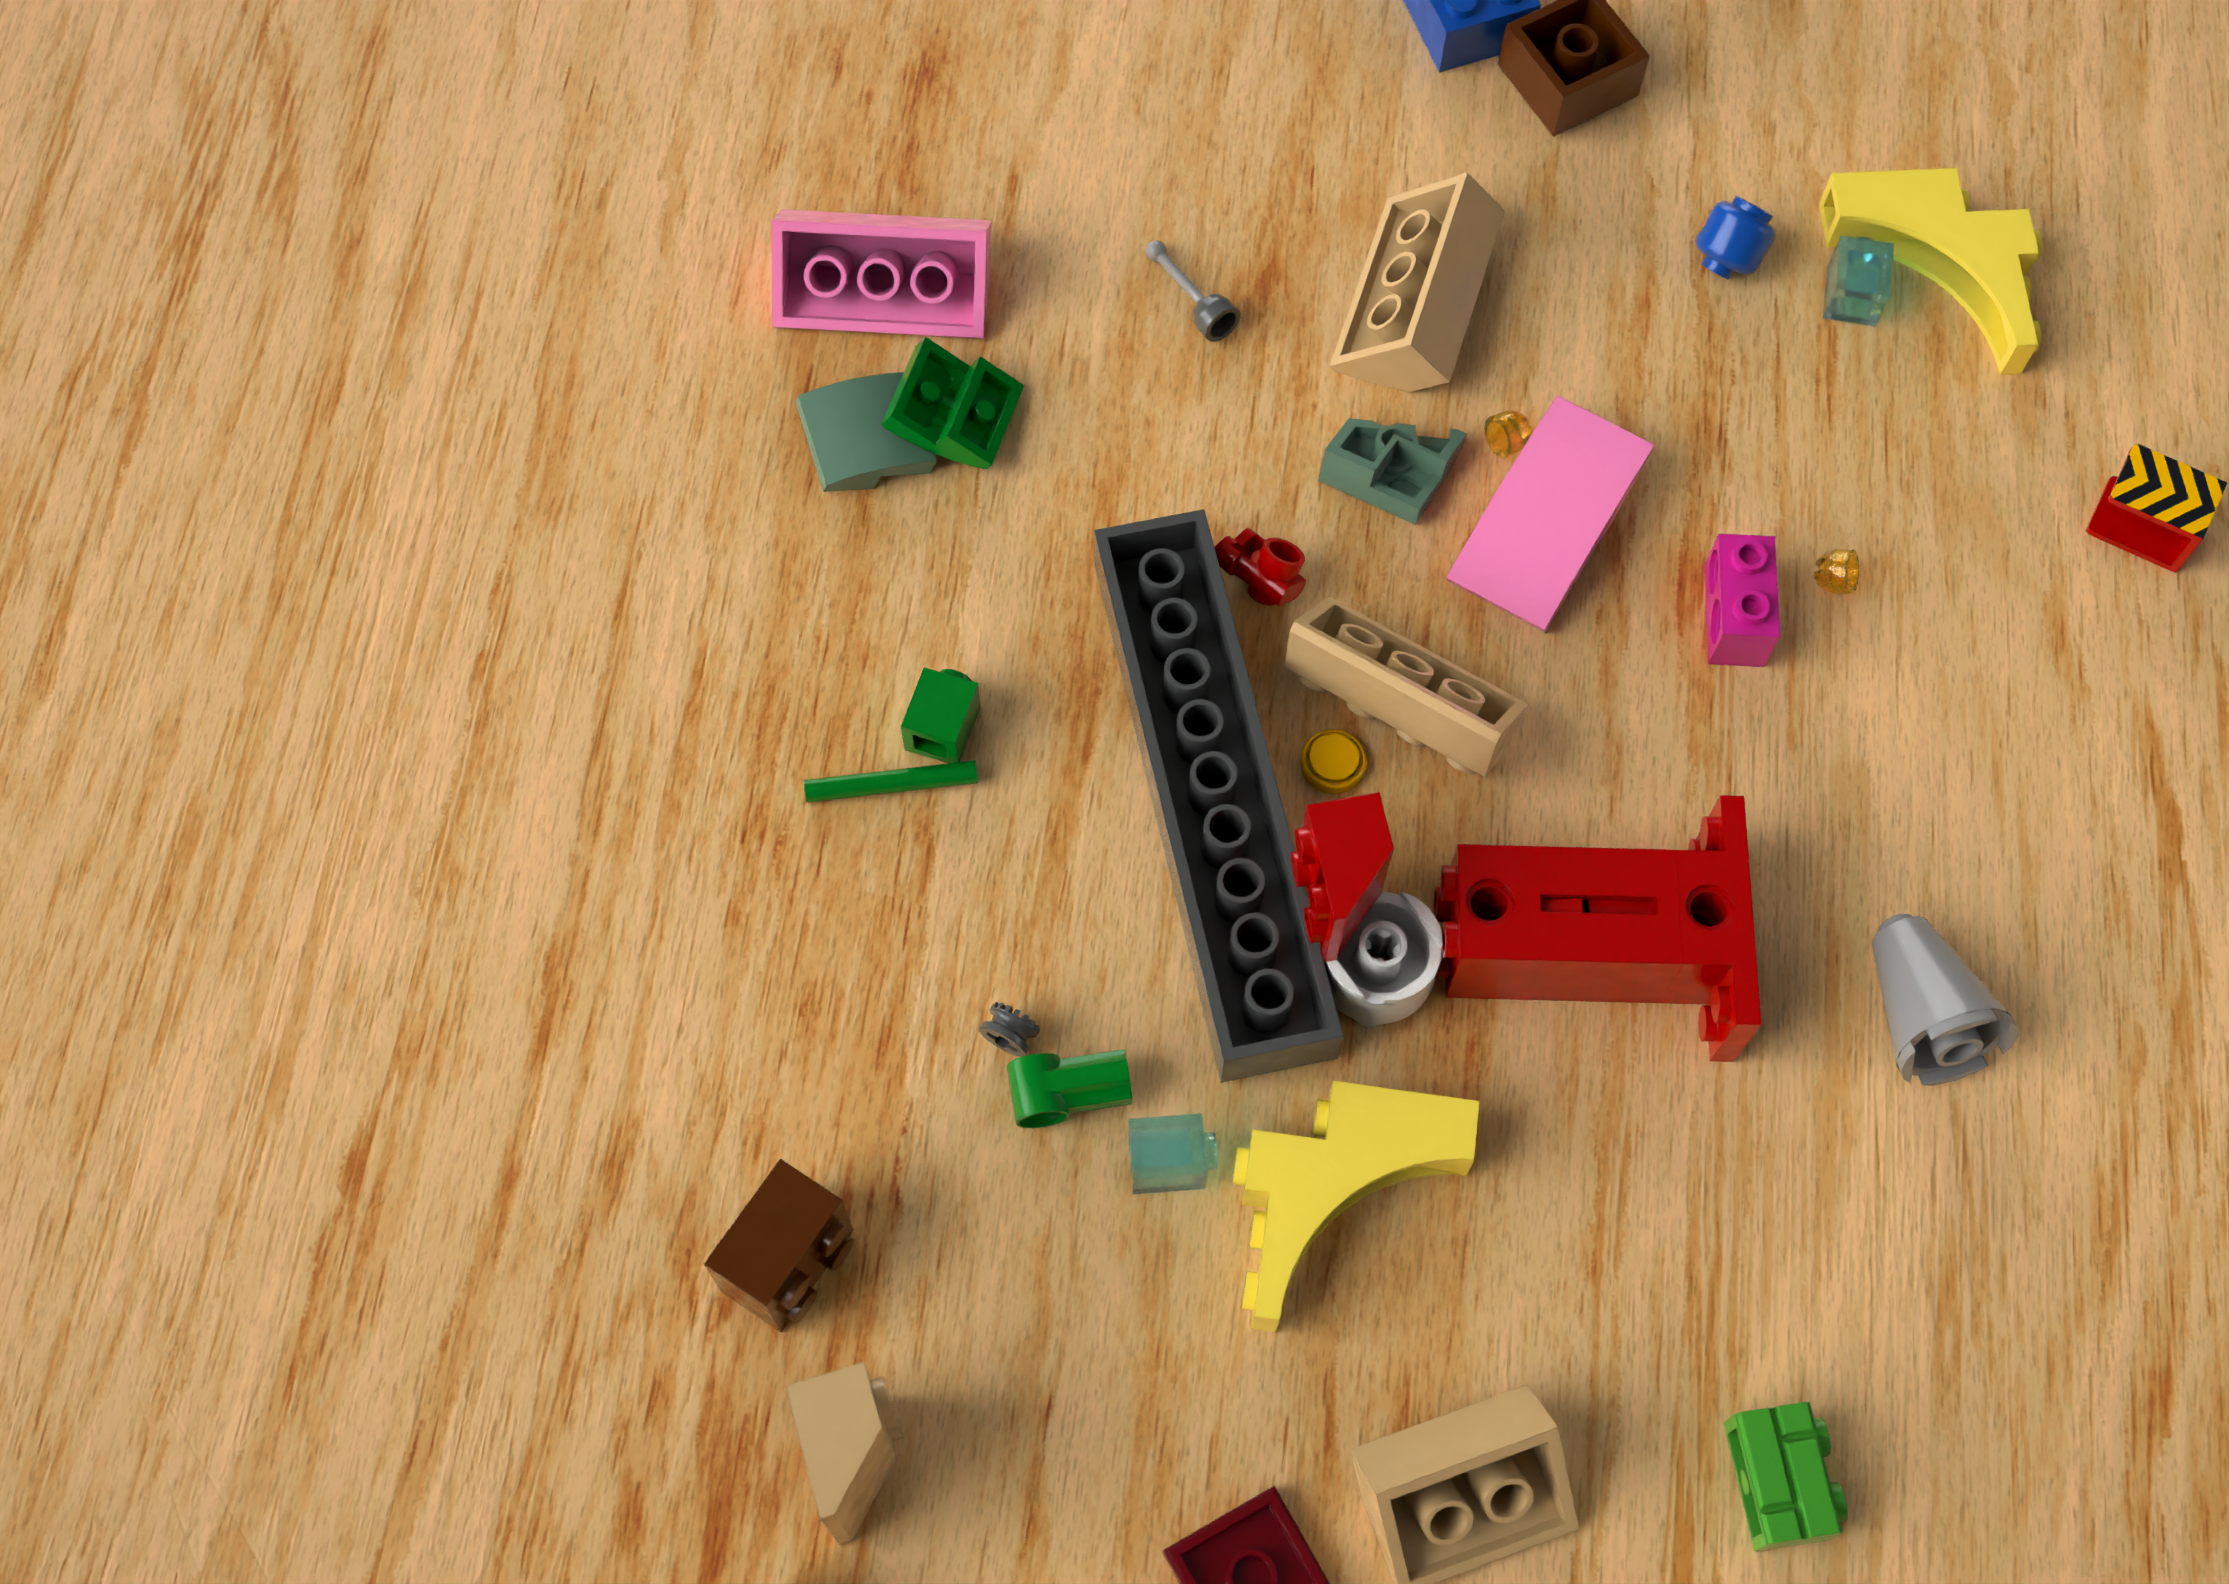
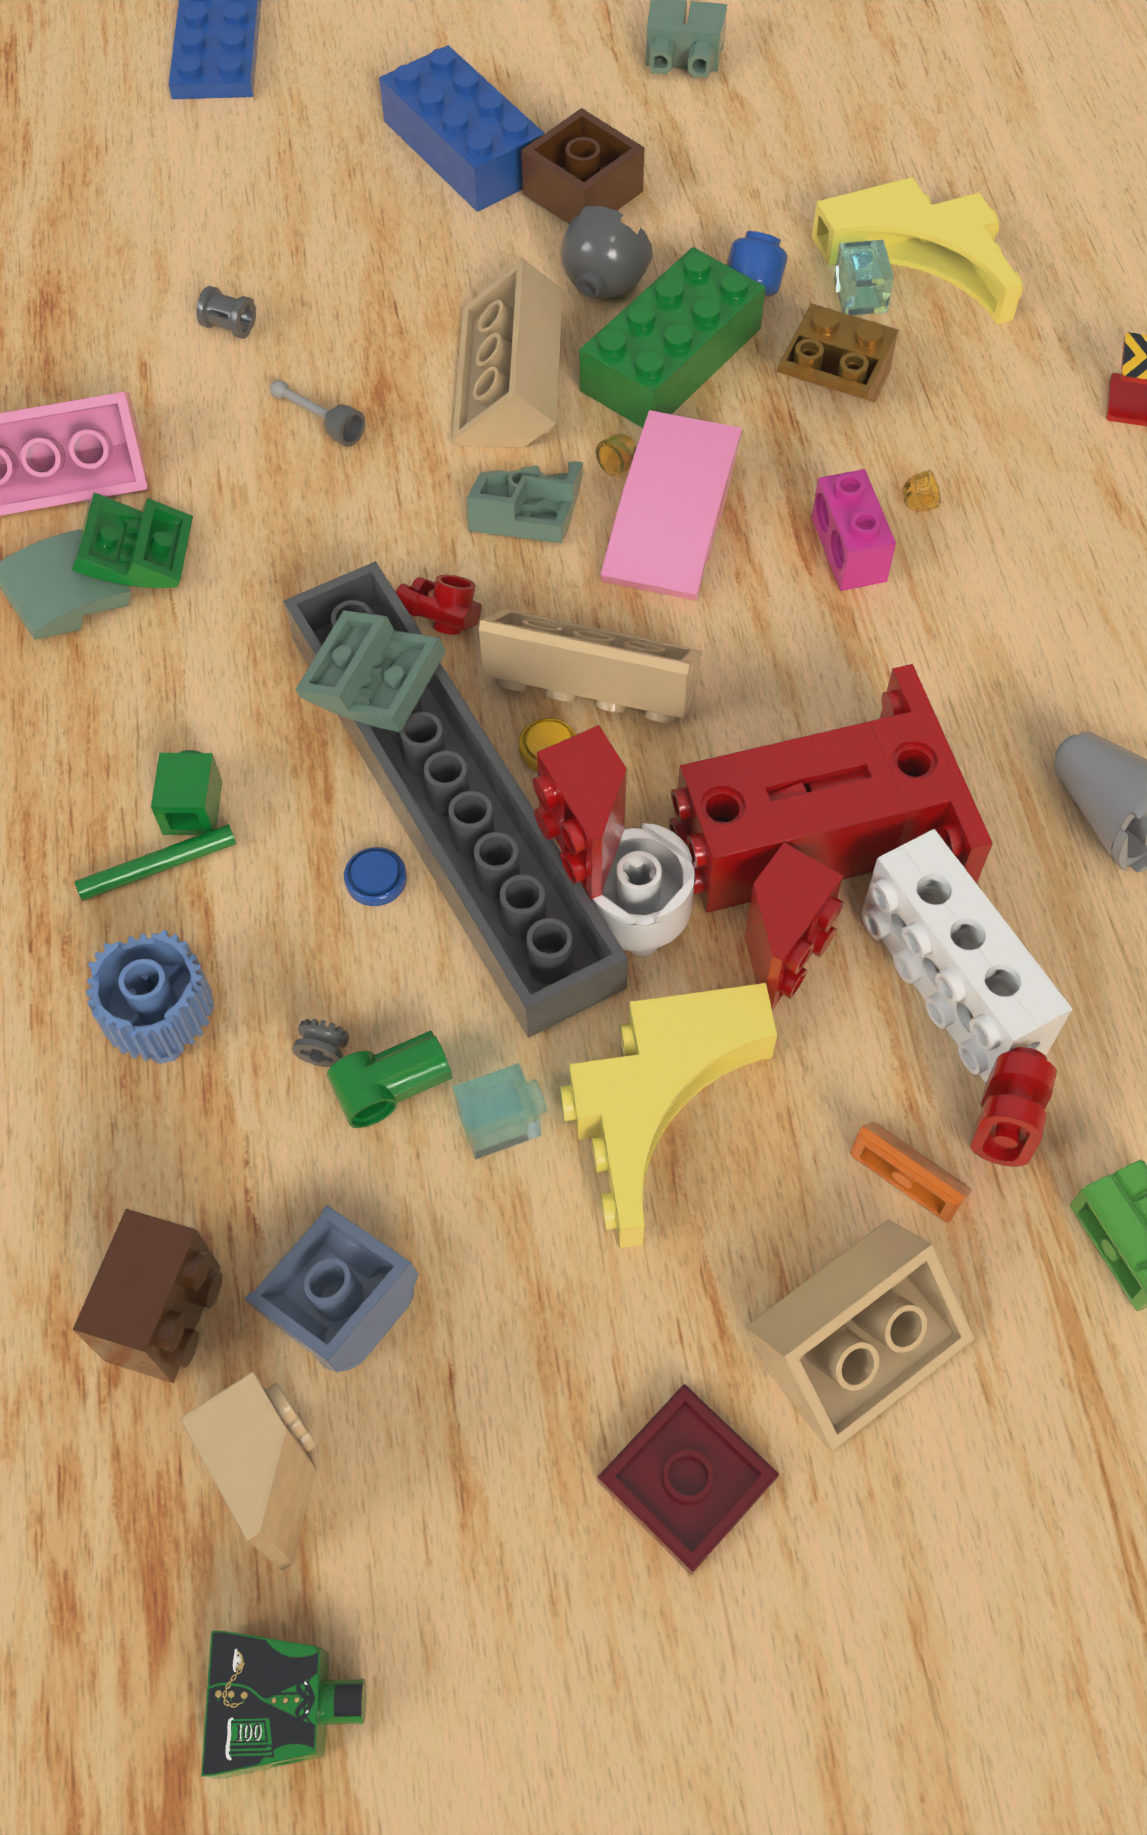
camera: 15 degrees left, 5 degrees down
none -> medium blue brick [86,930,215,1064]
none -> dark grey bush [196,286,256,339]
none -> sand blue slope [244,1205,419,1372]
none -> sand green slope [295,610,446,732]
none -> blue piece [344,847,407,906]
none -> dark grey cylinder [561,206,653,299]
none -> green brick [579,247,766,428]
none -> red slope [744,842,844,1010]
none -> pearl gold slope [777,303,898,402]
none -> orange slope [850,1122,972,1223]
none -> white brick [861,829,1073,1083]
none -> red brick [970,1047,1057,1167]

